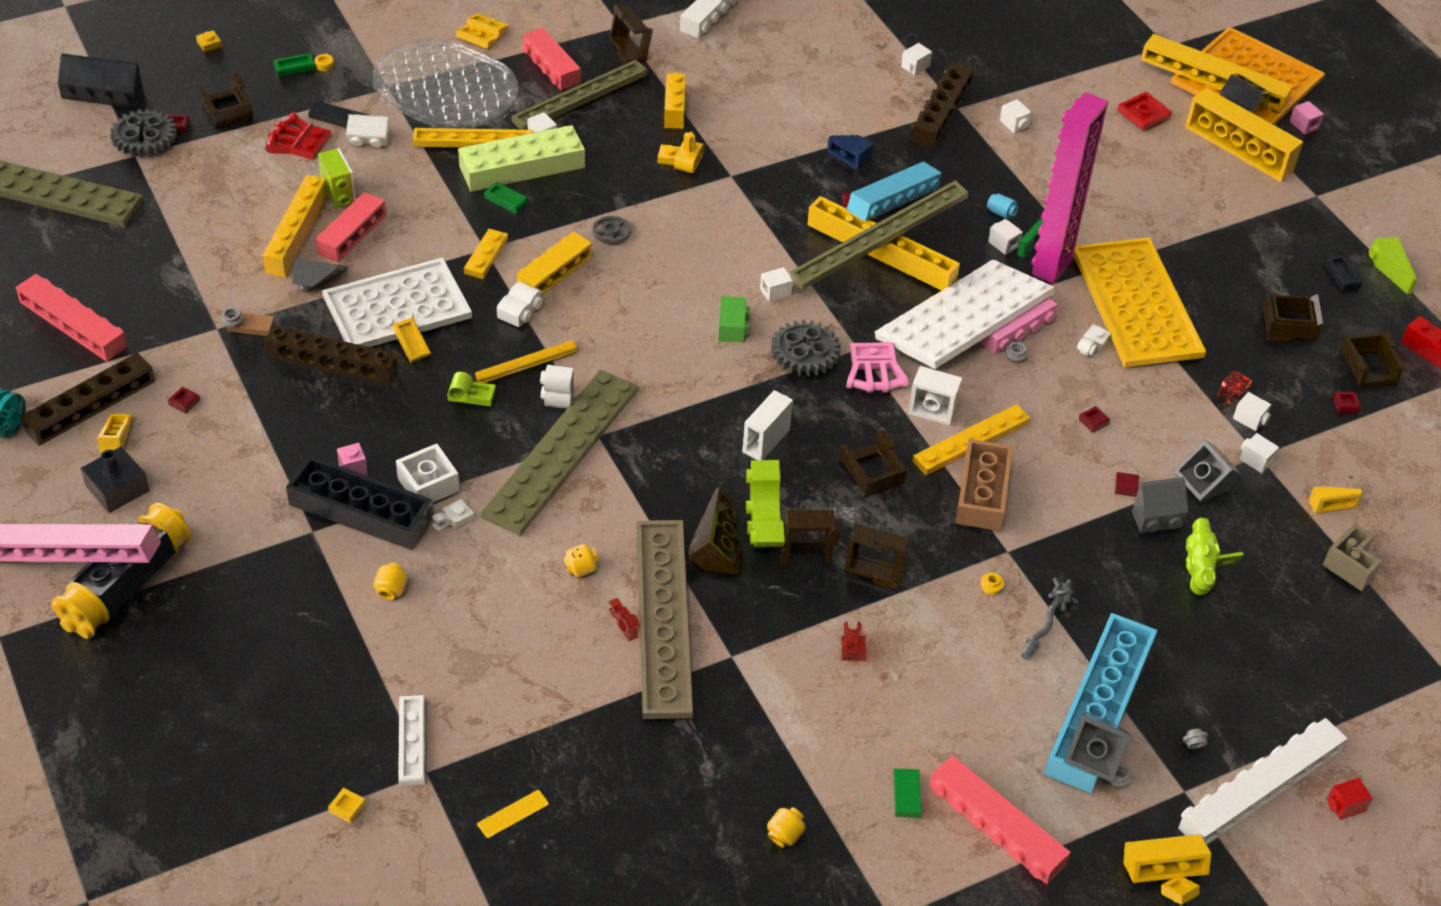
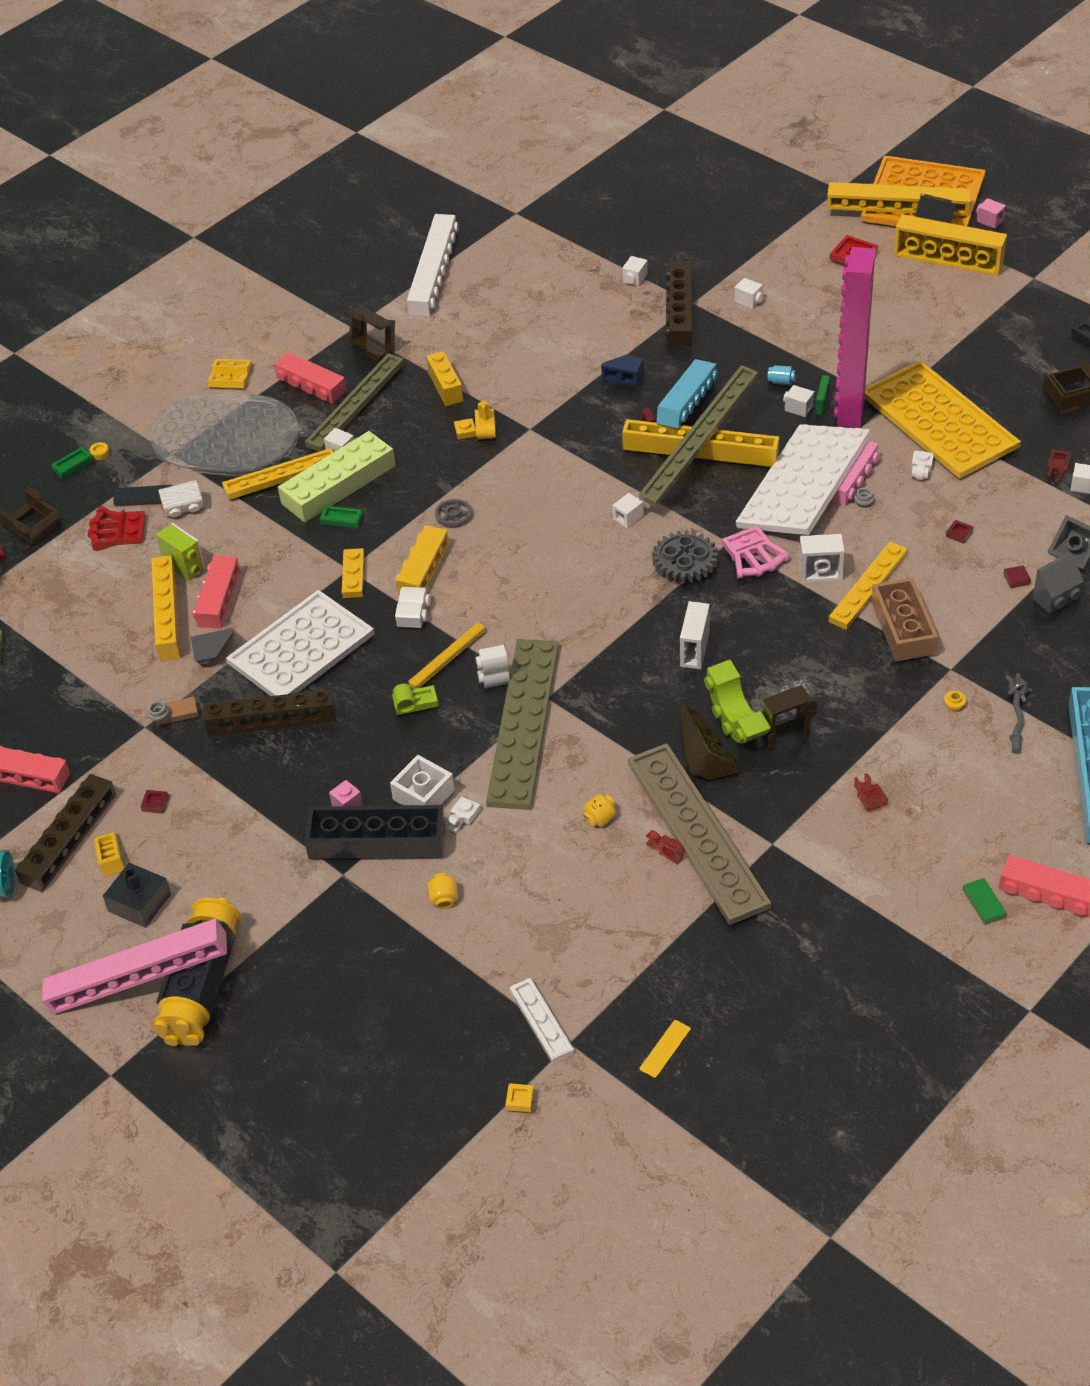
camera: 15 degrees left, 0 degrees up
yellow tile [392,317,431,364] -> none
bright green brick [718,296,750,342] -> none
yellow head [767,807,806,847] -> none
dark brown piece [839,430,907,498] -> none
dark brown piece [844,522,911,590] -> none

